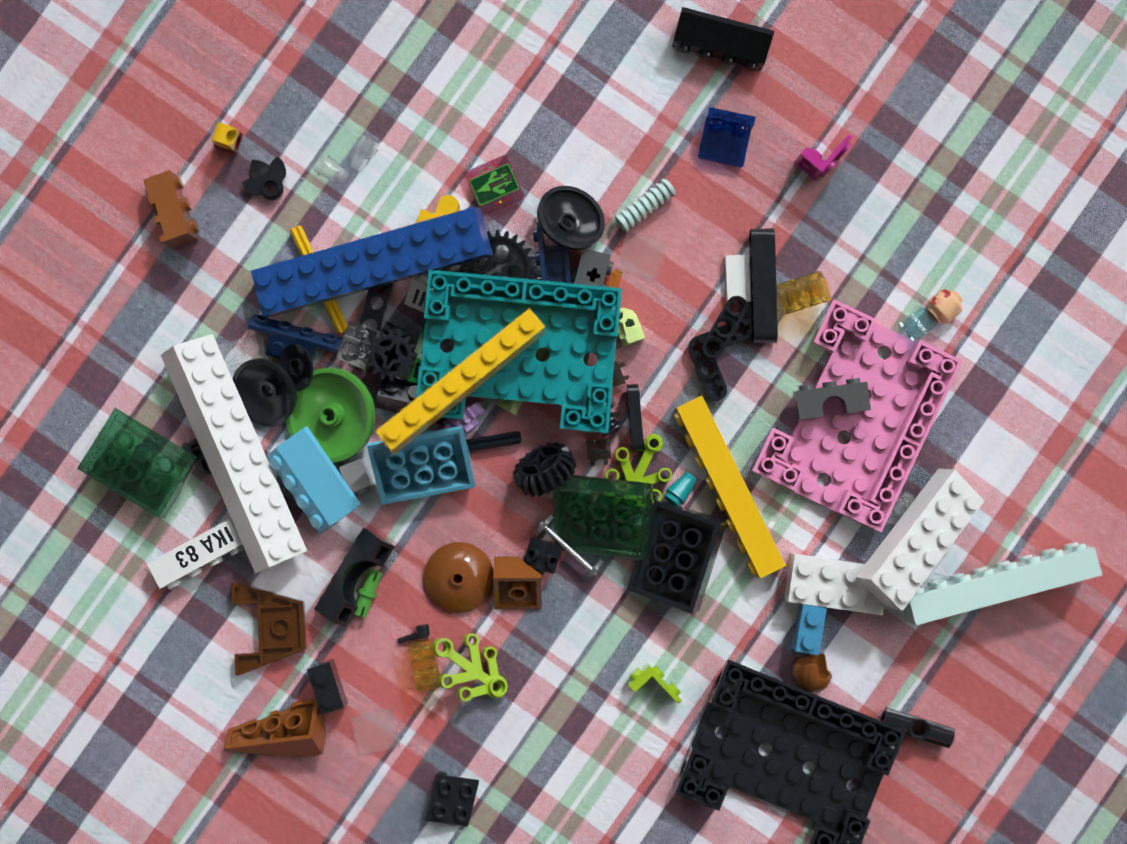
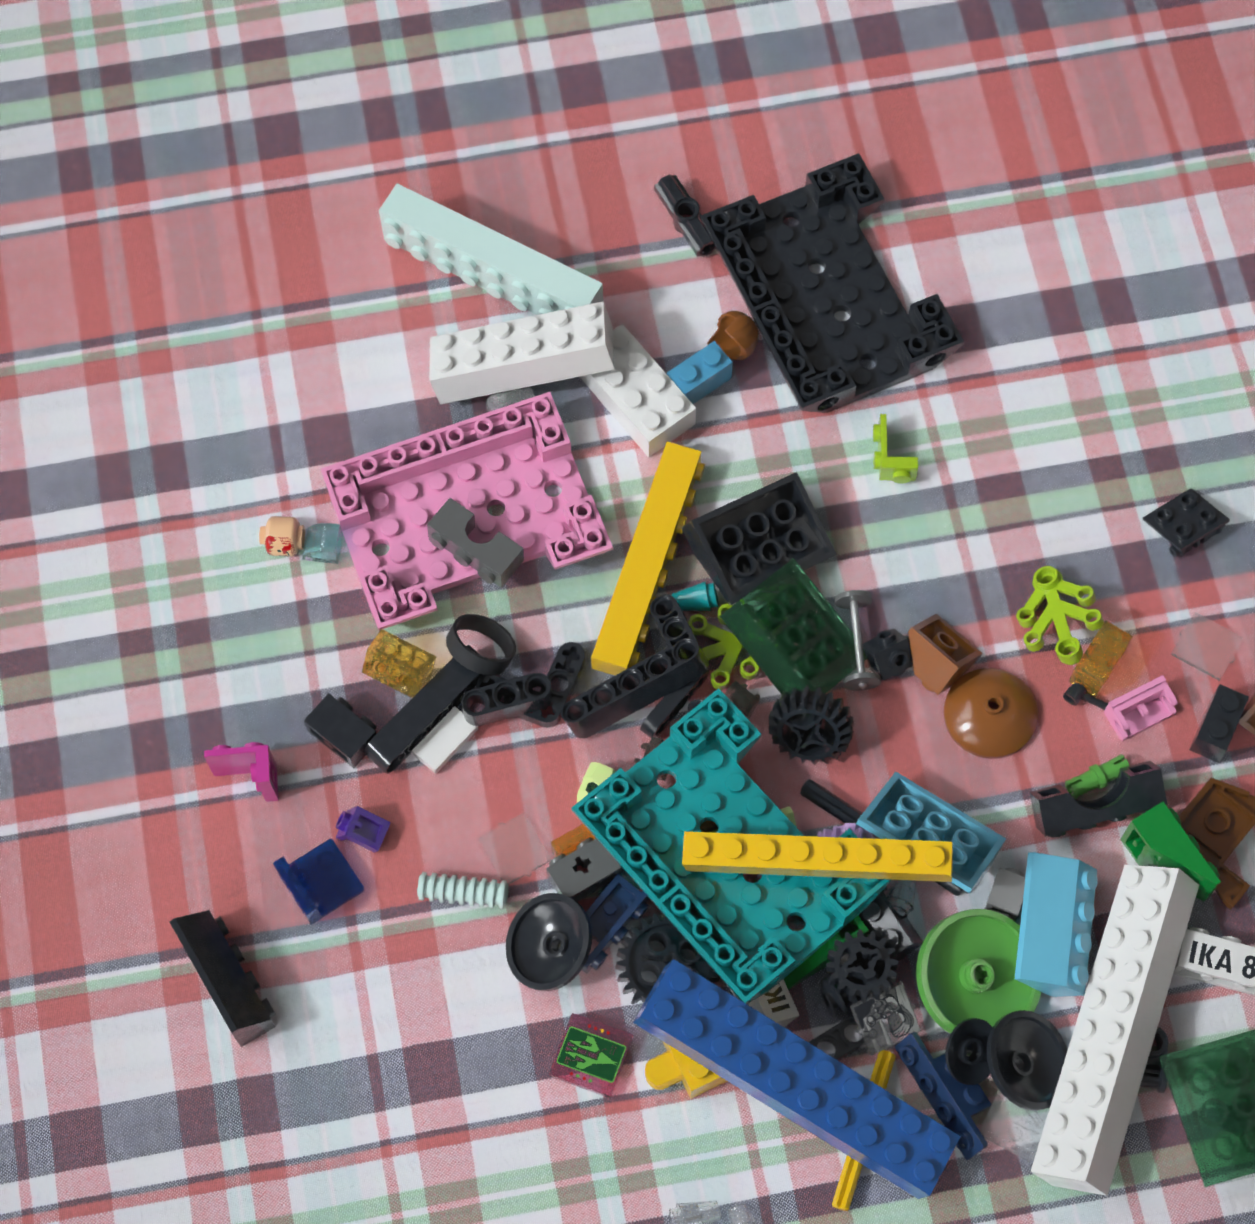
camera: 135 degrees left, 20 degrees down
none -> black brick [303,693,377,769]
none -> dark purple bracket [336,806,391,853]
none -> black tyre [446,614,516,675]
none -> black beam [561,594,709,738]
none -> bright pink hinge [1104,675,1178,742]
none -> green slope [1120,802,1221,902]

